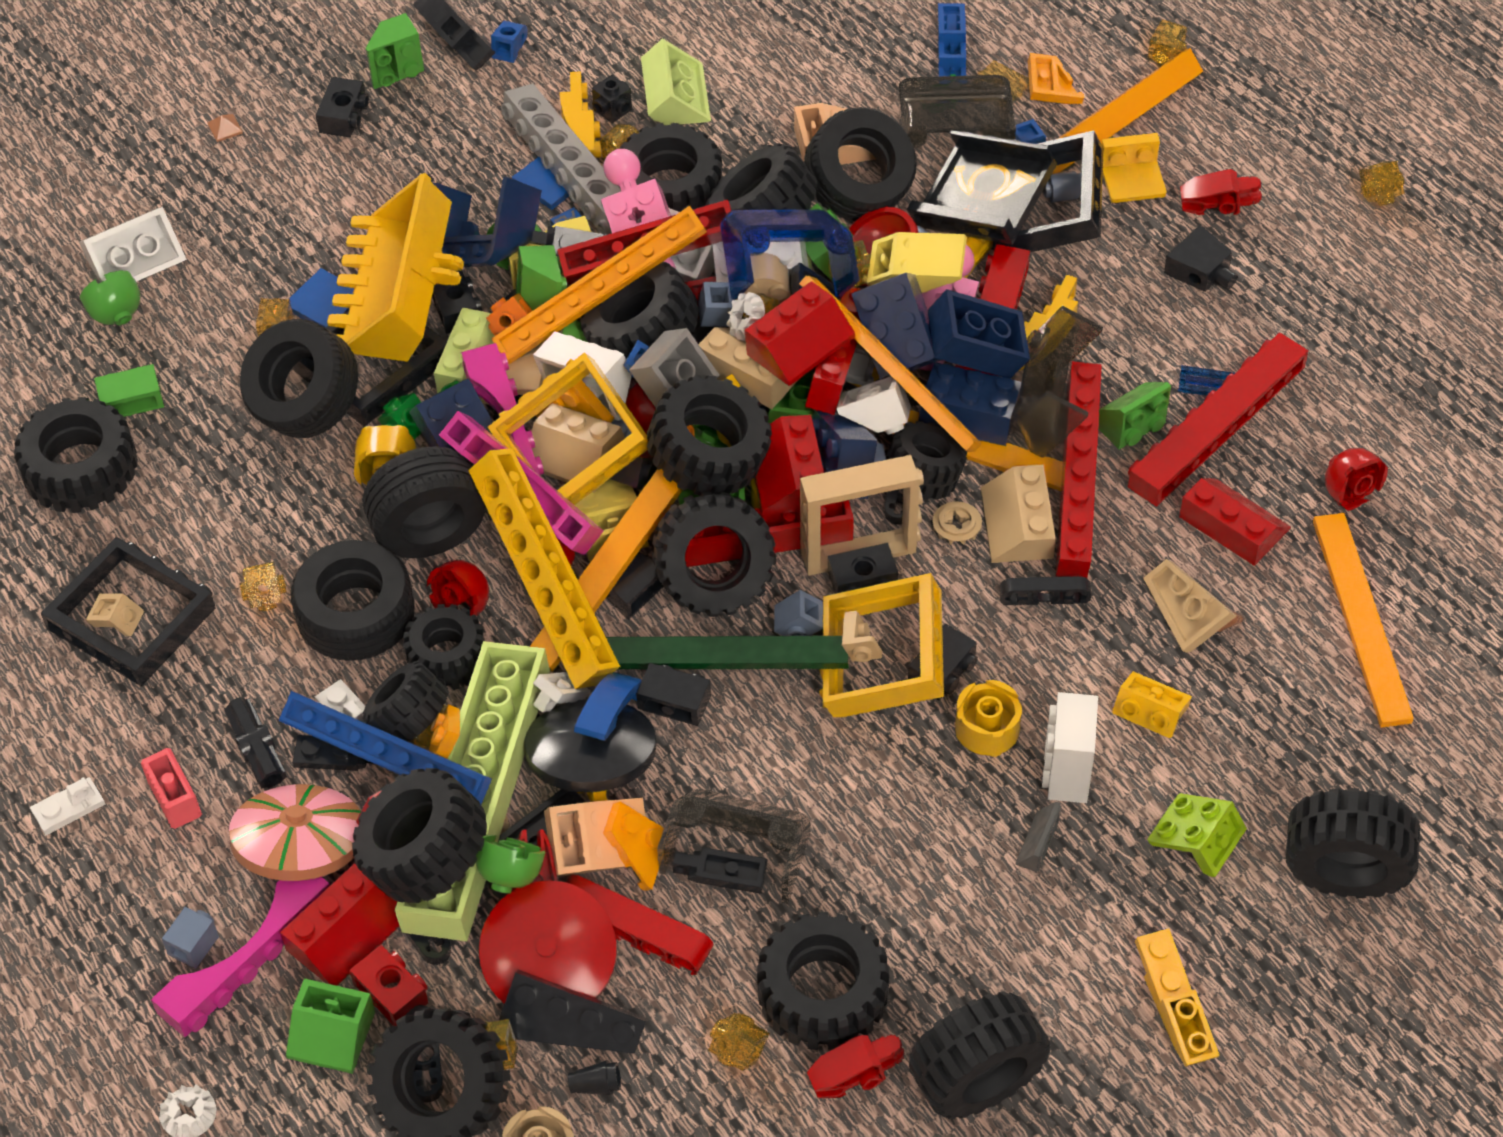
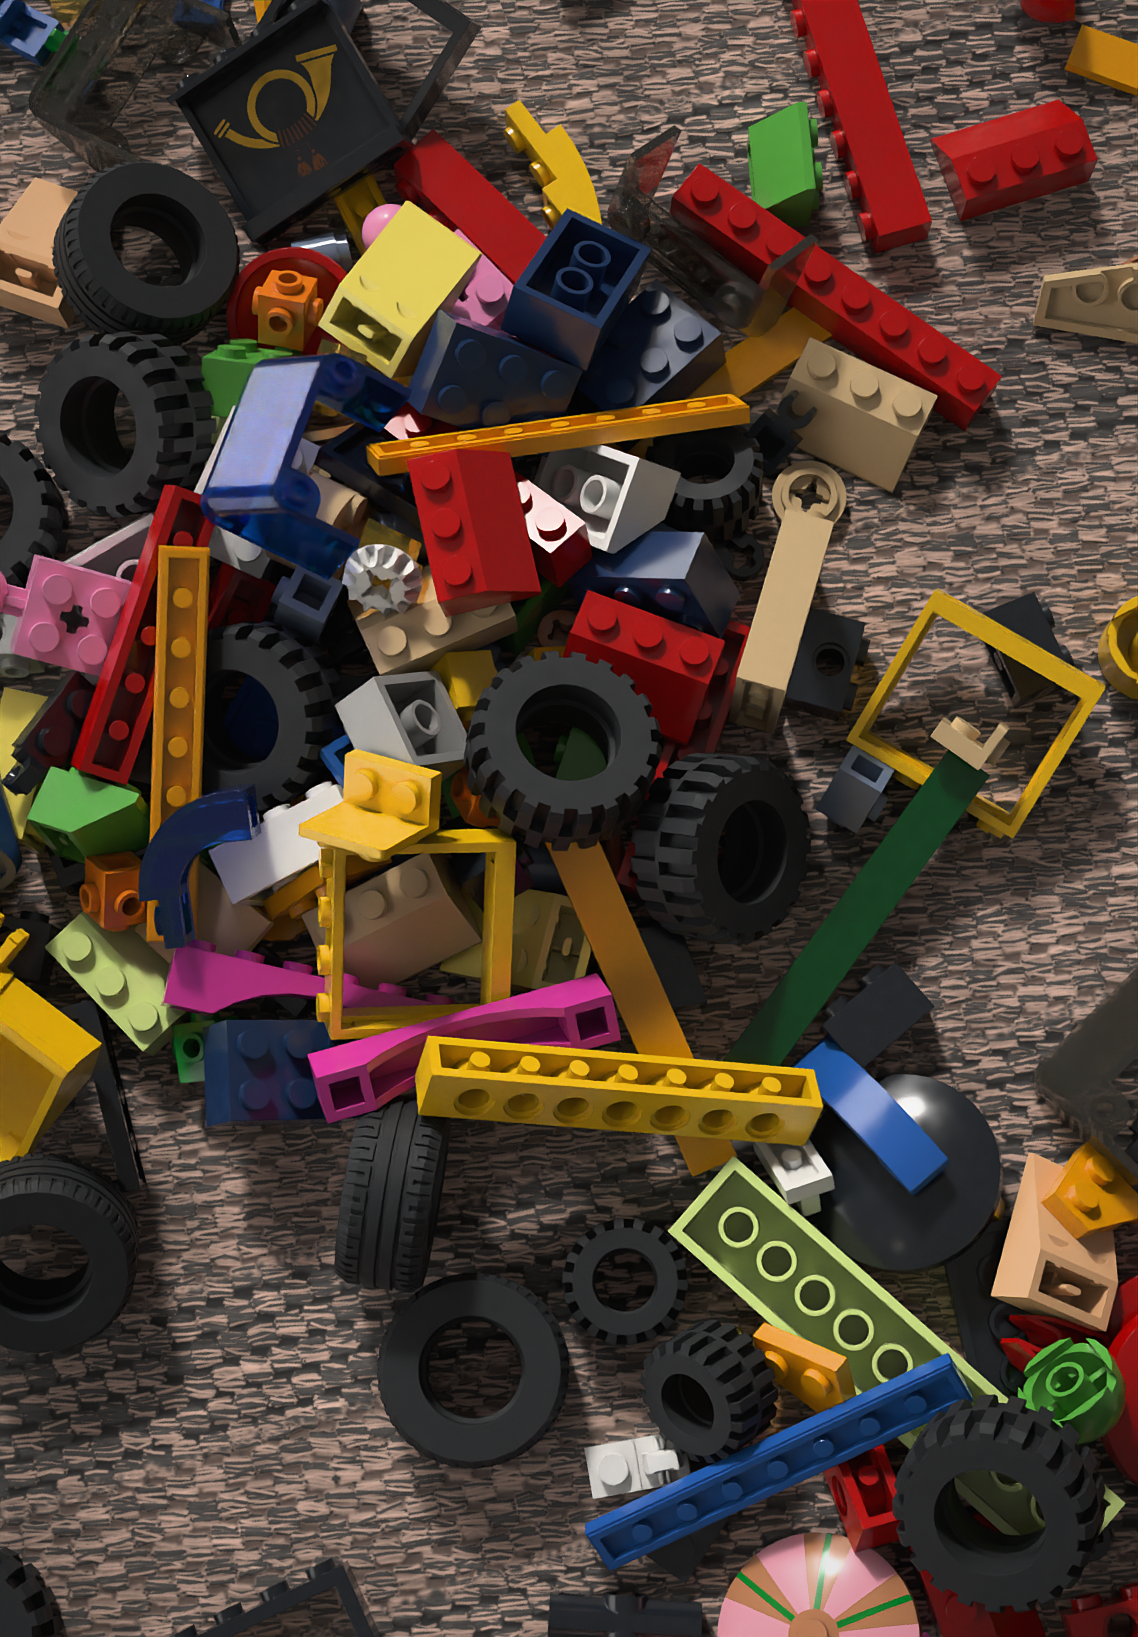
camera: 55 degrees left, 25 degrees up
clear yellow brick [239,561,287,611] -> none
yellow brick [354,425,416,486] -> none
green brick [377,393,421,439] -> none
red cylinder [427,560,490,616] -> none
black beam [999,576,1092,605] -> none
clear blue tile [1178,365,1235,396] -> none
none -> clear blue arch [138,784,261,949]
none -> orange brick [252,270,324,351]
none -> yellow bracket [299,749,442,862]
none -> black plate [748,390,818,476]

